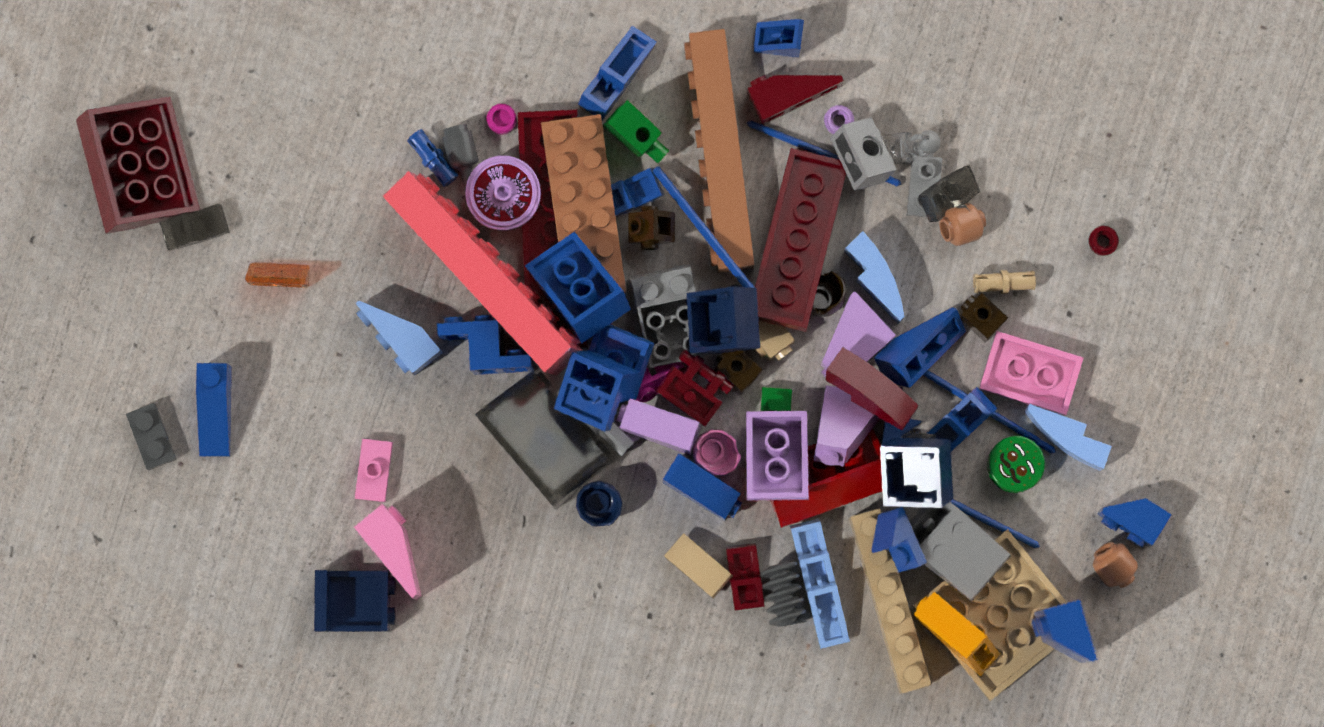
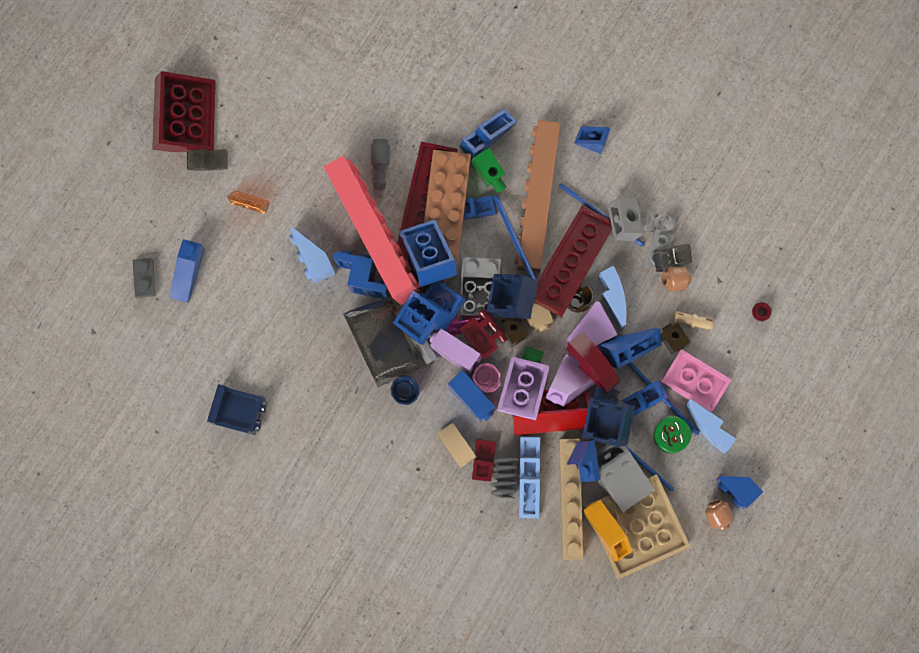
camera: 15 degrees right, 5 degrees down
bright pink slope [354,504,422,600] -> none
bright pink plate [355,439,393,503] -> none
blue pin [407,129,459,187] -> none
lavender shield [465,156,541,231] -> none
dark pink tile [487,104,517,135] -> none
dark brown brick [628,206,675,250] -> none
dark red slope [747,75,844,125] -> none
lavender plate [824,105,854,134] -> none
blue slope [1031,600,1098,663] -> none

